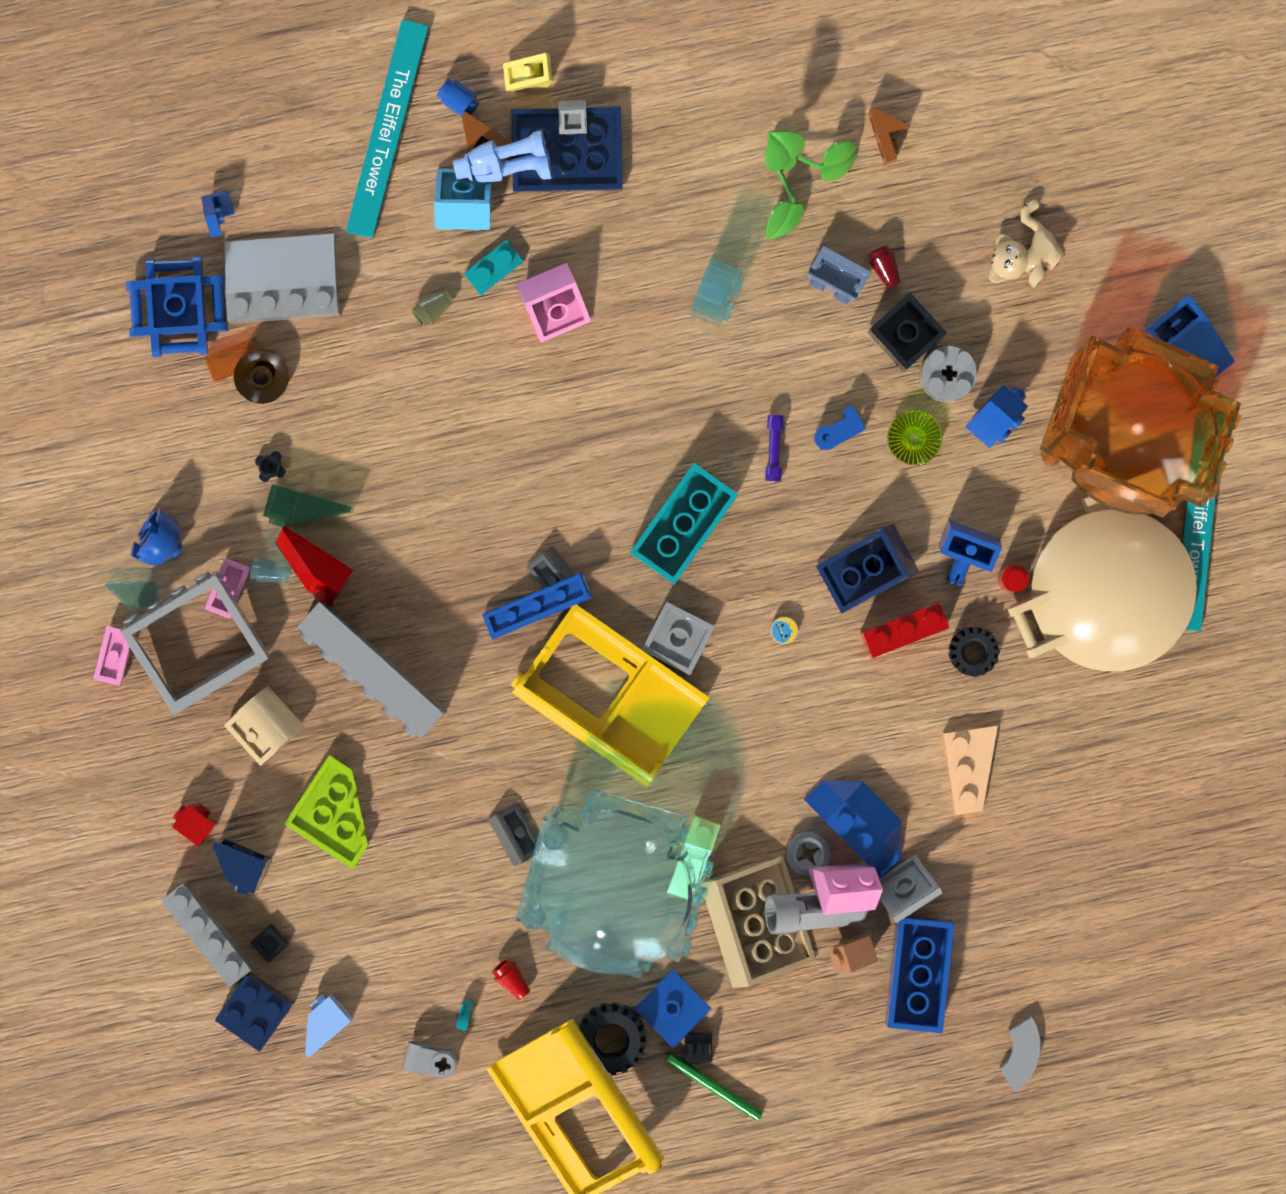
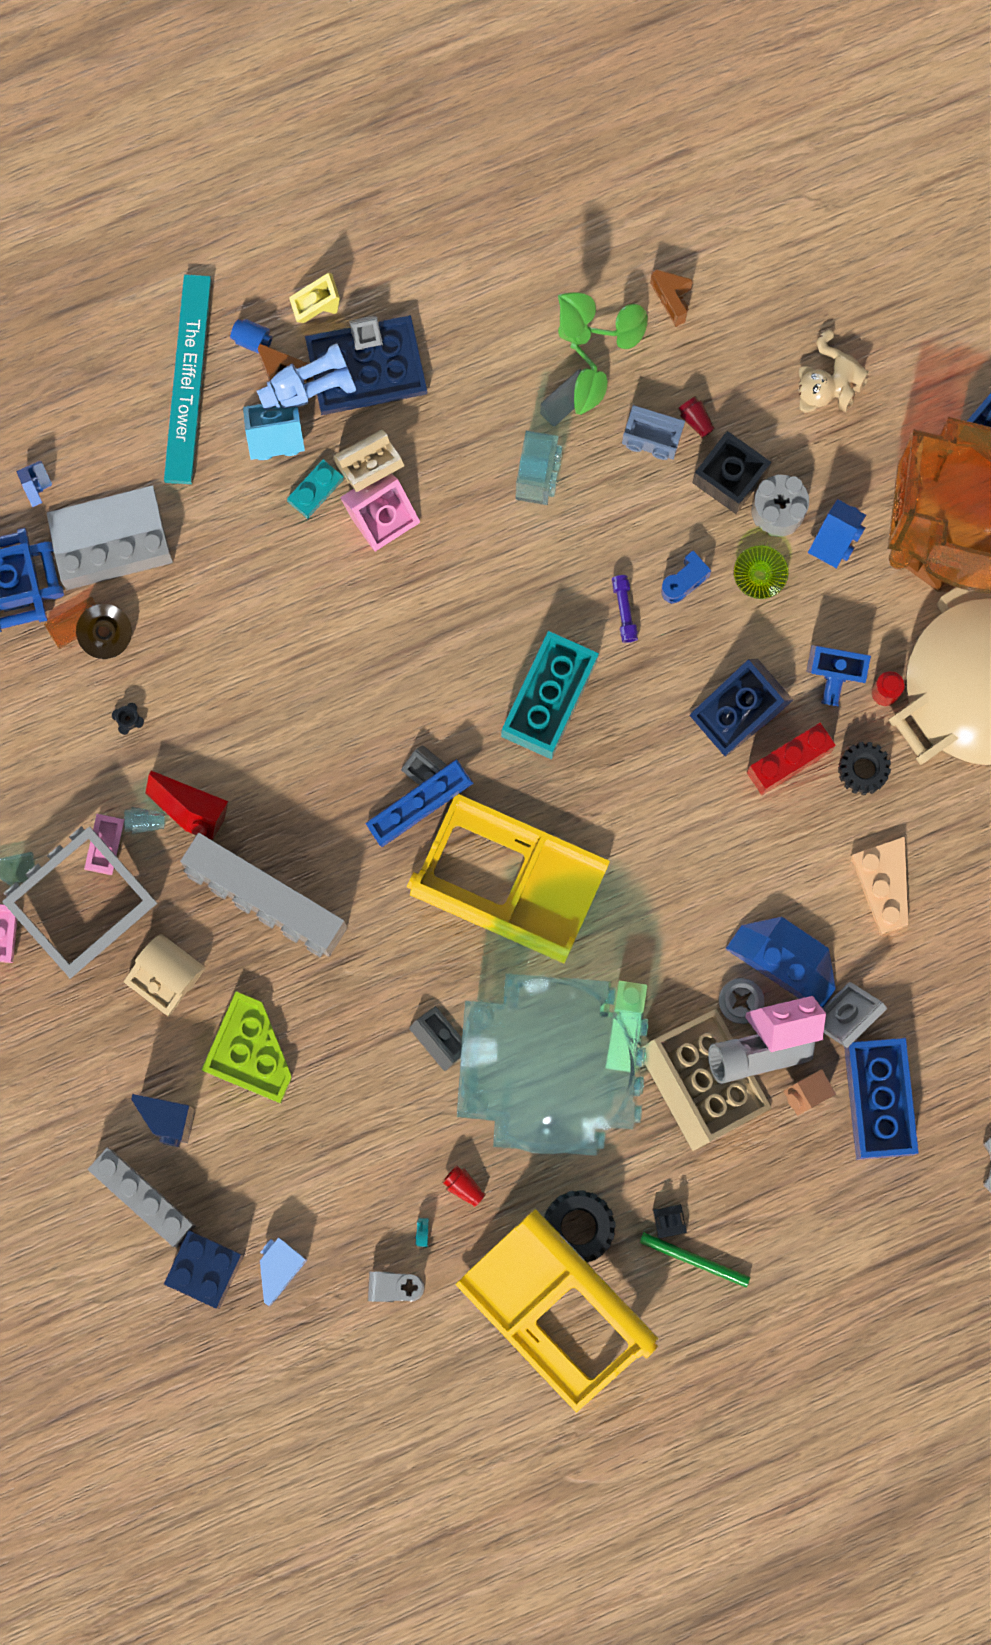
camera: 10 degrees left, 10 degrees down
blue cylinder [131,509,183,565] -> none
red brick [172,803,218,846] -> none
black tile [250,923,290,963] -> none
clear green slope [263,484,354,527] -> none
olive cone [411,289,454,327] -> none
blue plate [635,970,712,1048] -> none
light grey plate [642,601,715,675] -> none
tile [770,617,798,644] -> none
none -> tan brick [334,430,404,492]
none -> dark grey slope [540,369,582,426]

